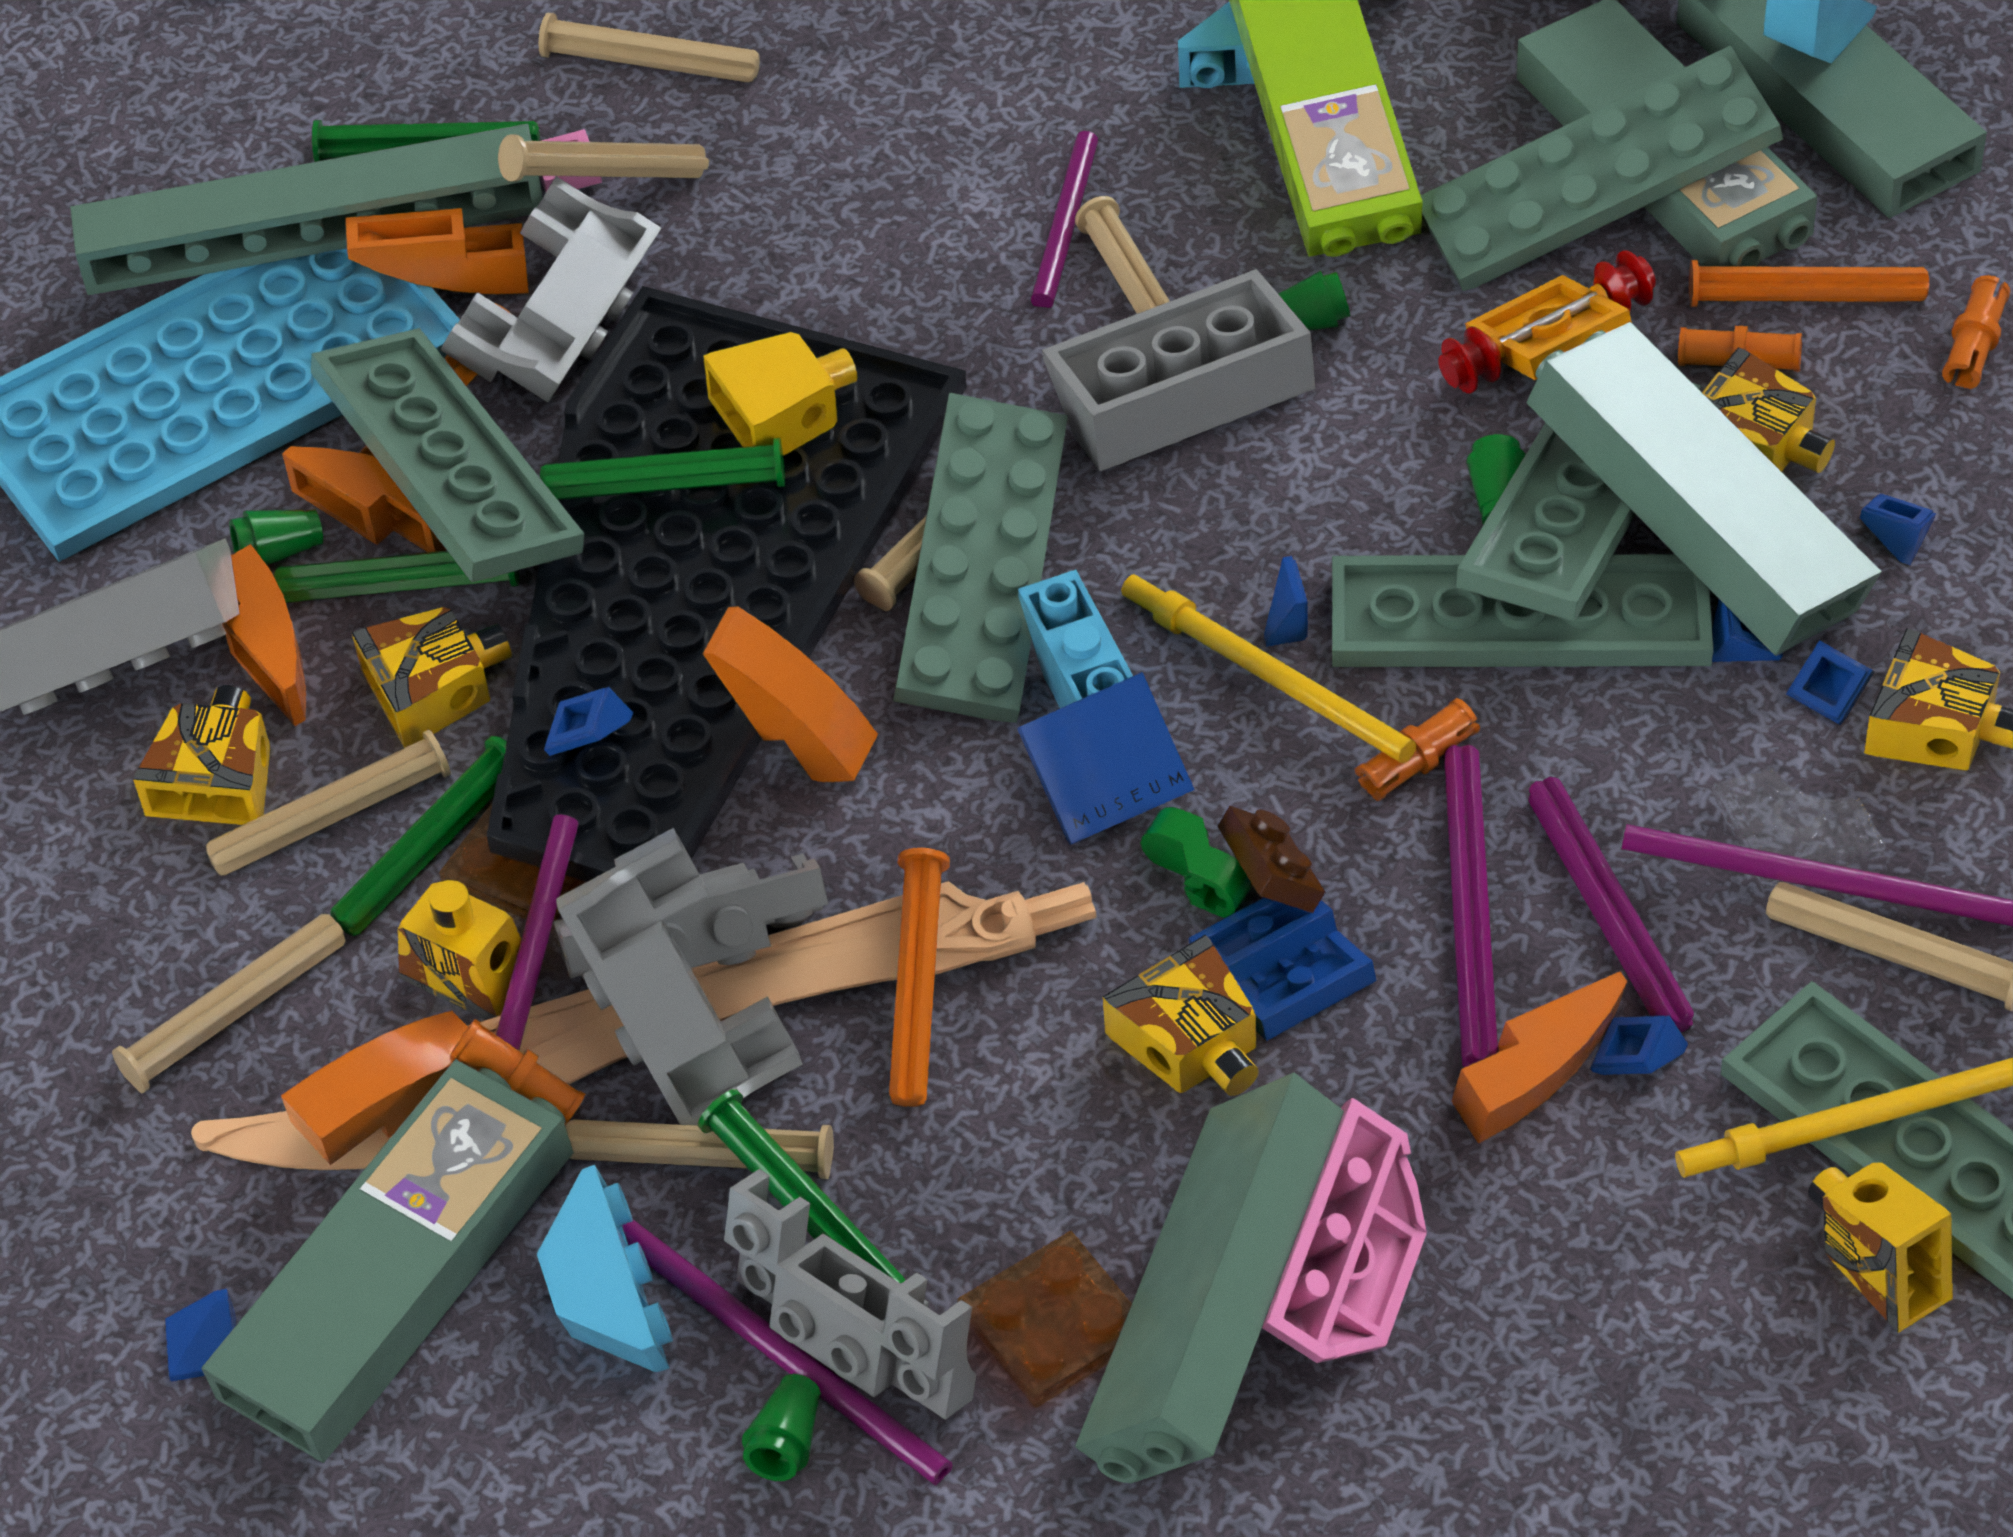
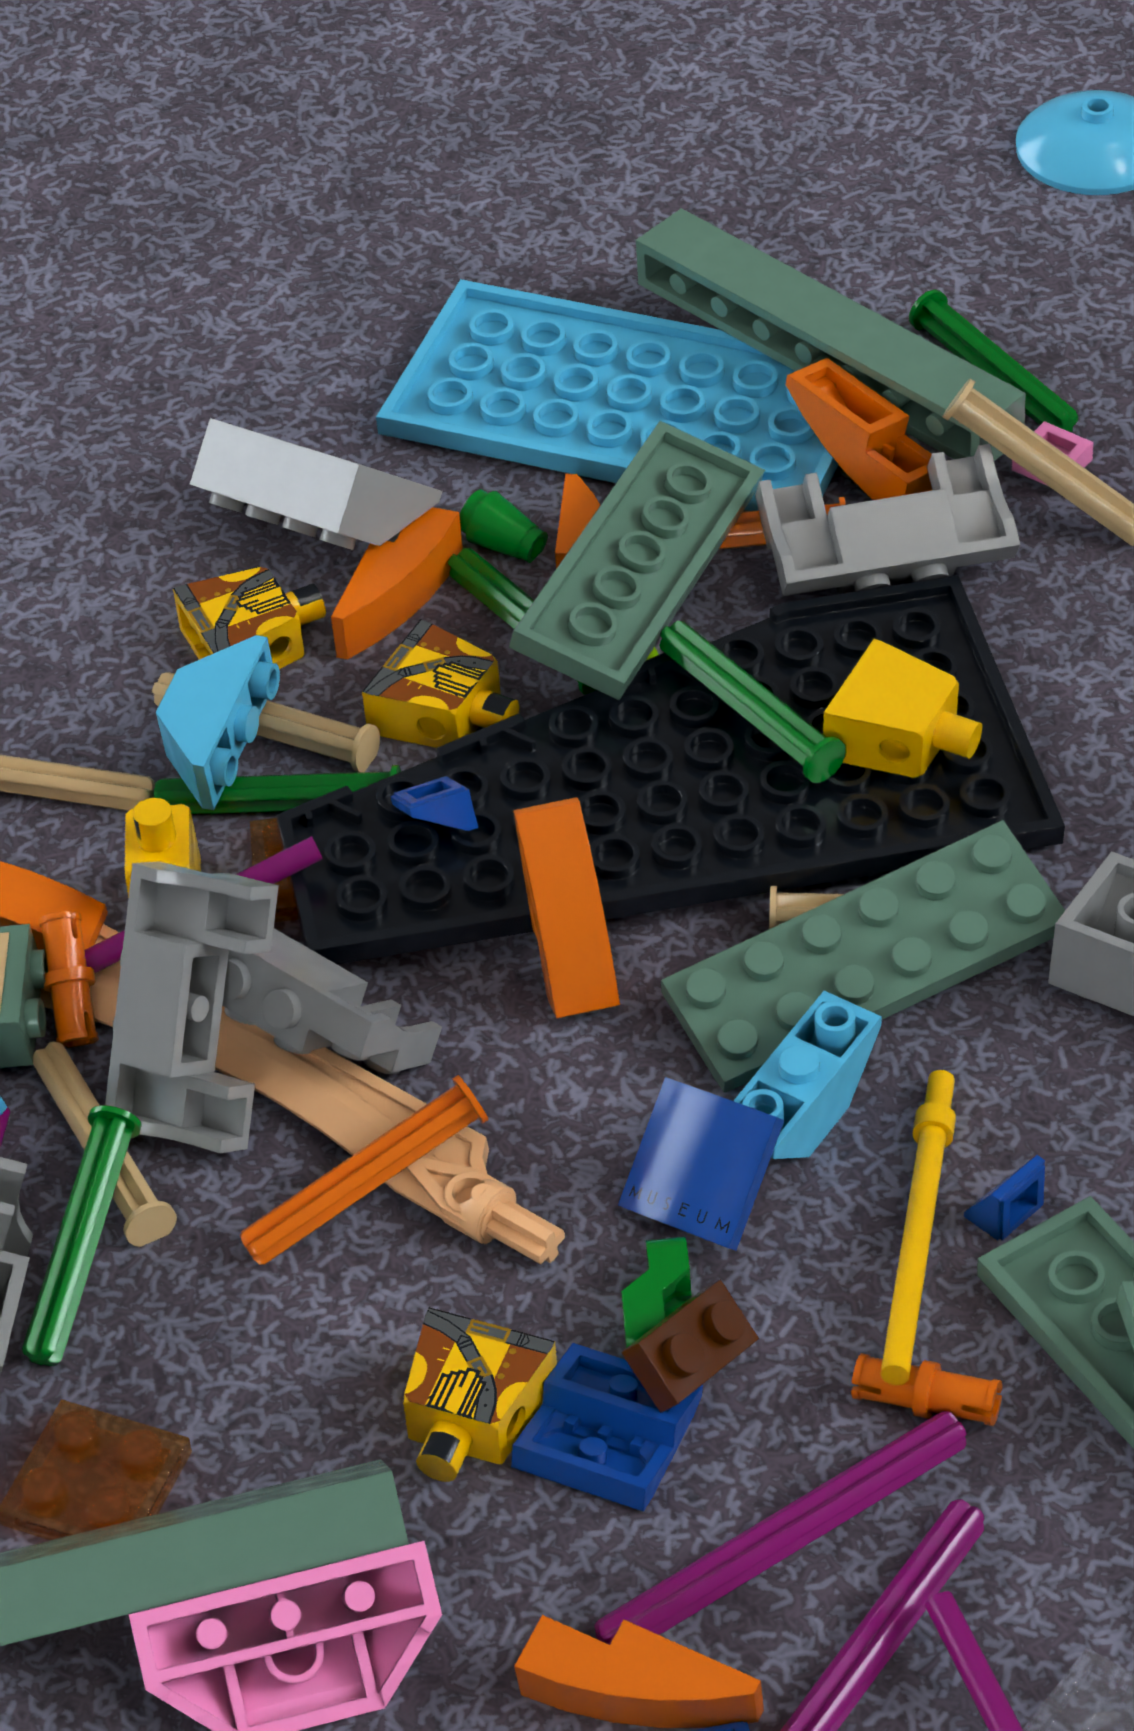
camera: 55 degrees right, 5 degrees down
none -> medium azure slope [156,635,280,810]

